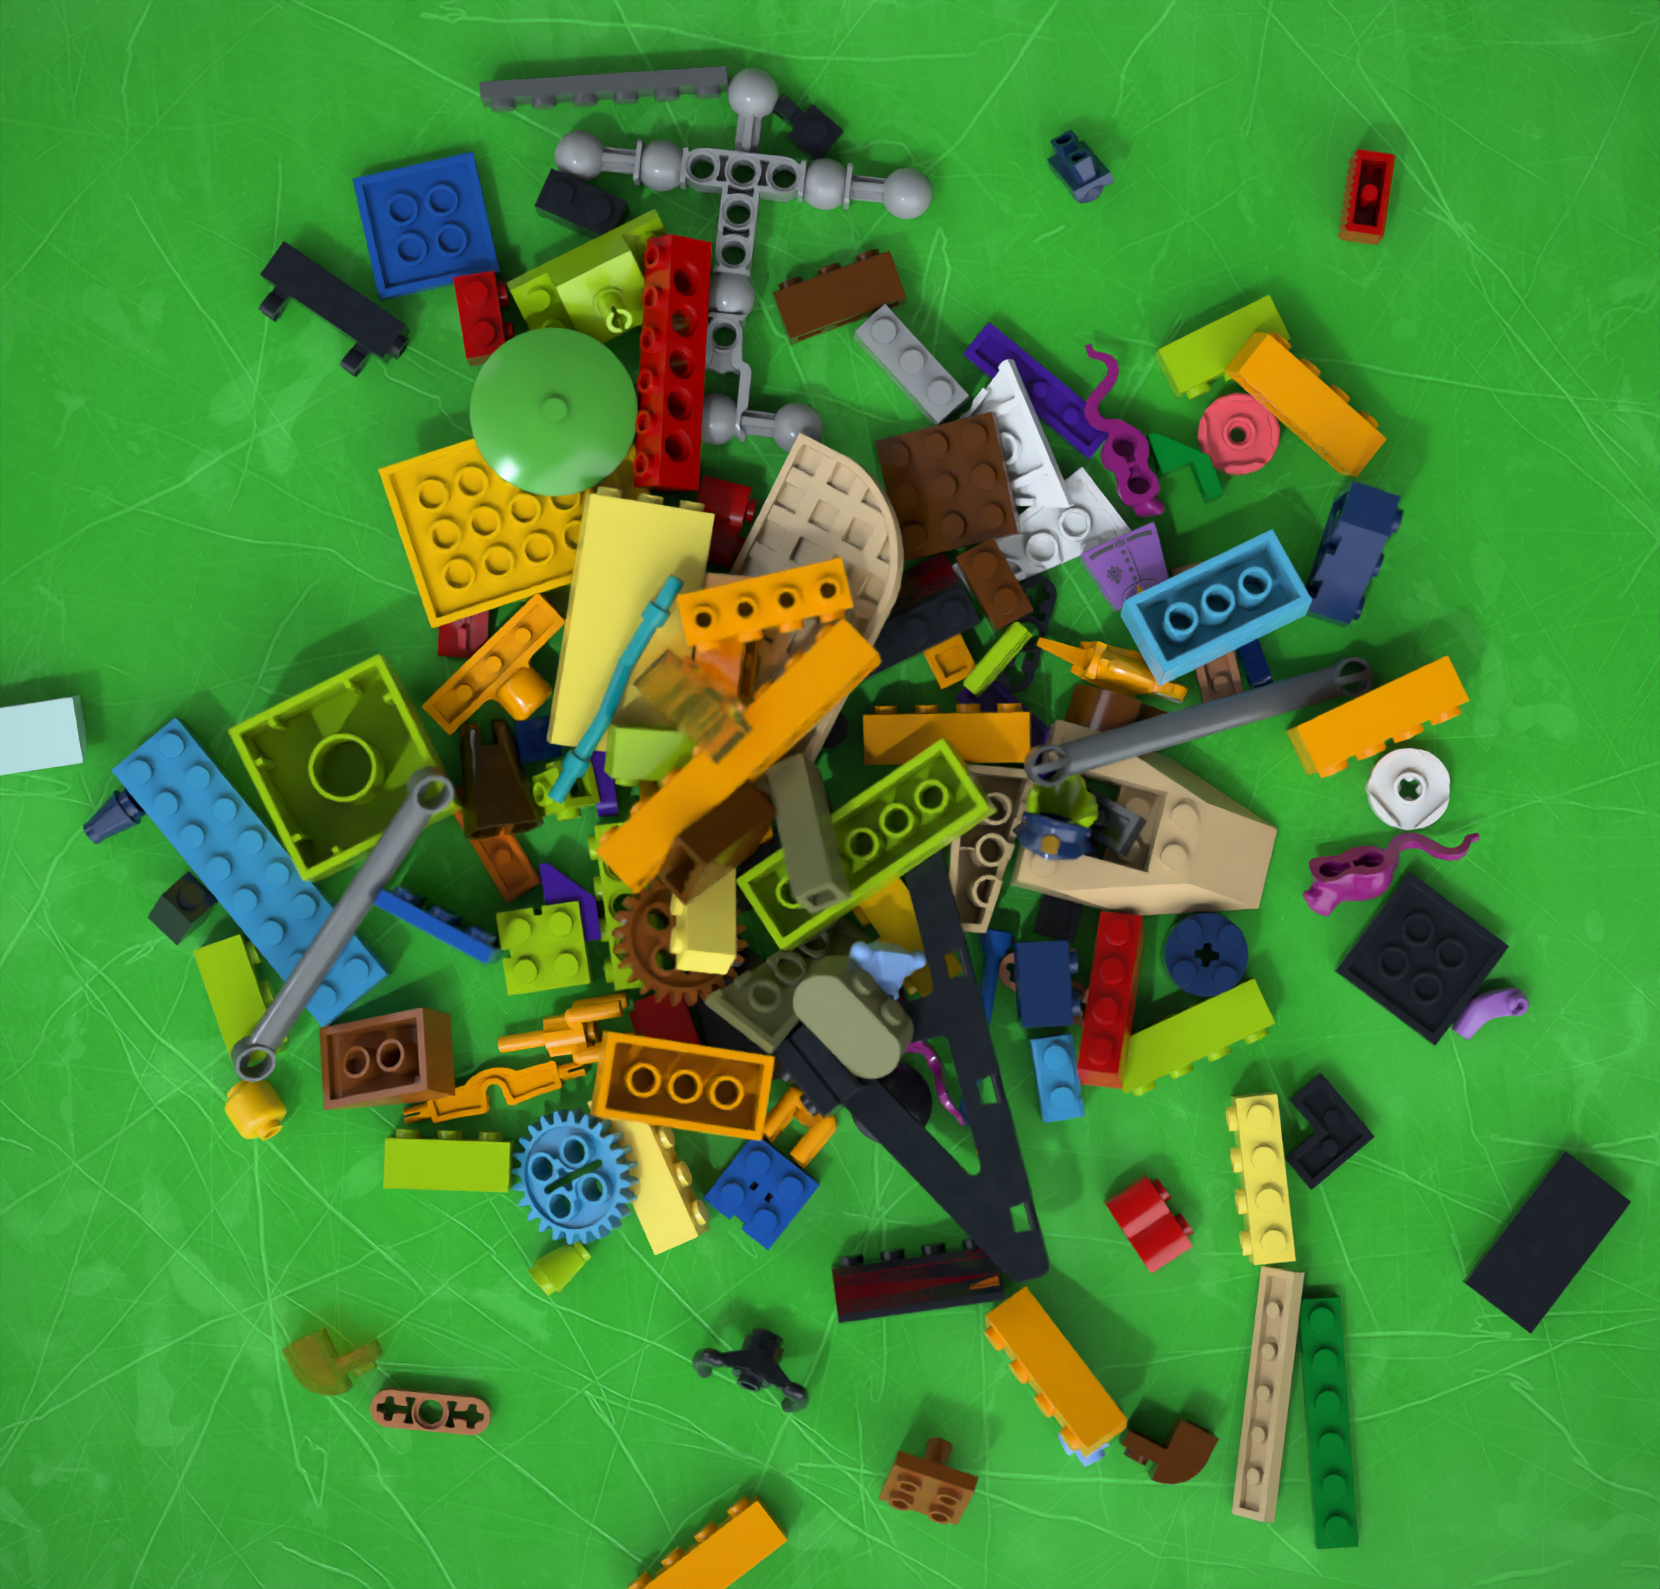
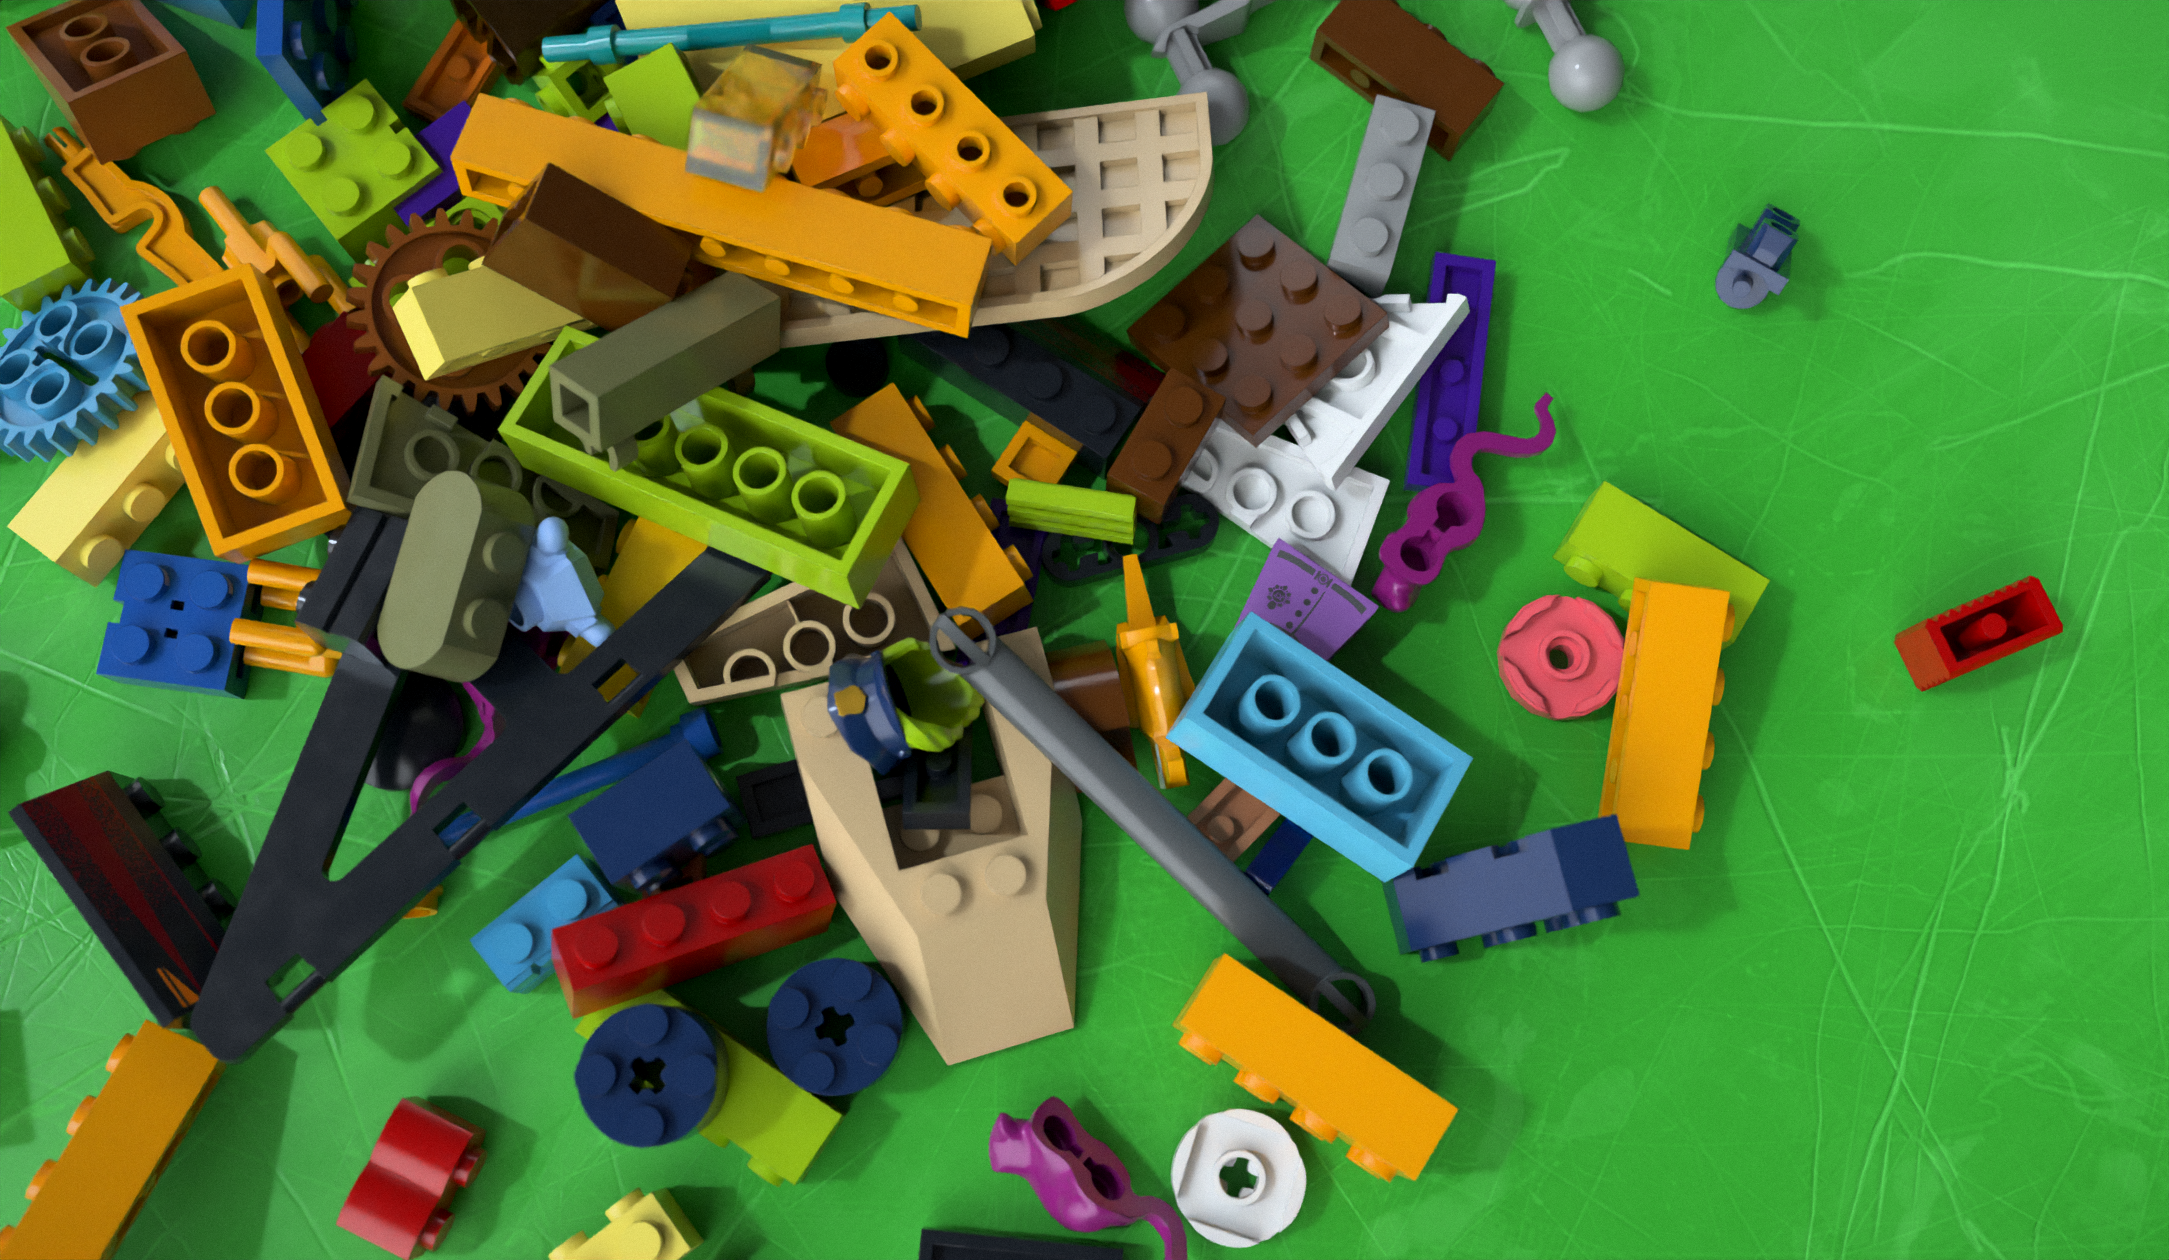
camera: 55 degrees right, 10 degrees down
red brick [696,475,758,569] -> none
green slope [1146,432,1224,504] -> none
none -> dark blue brick [574,1003,729,1148]

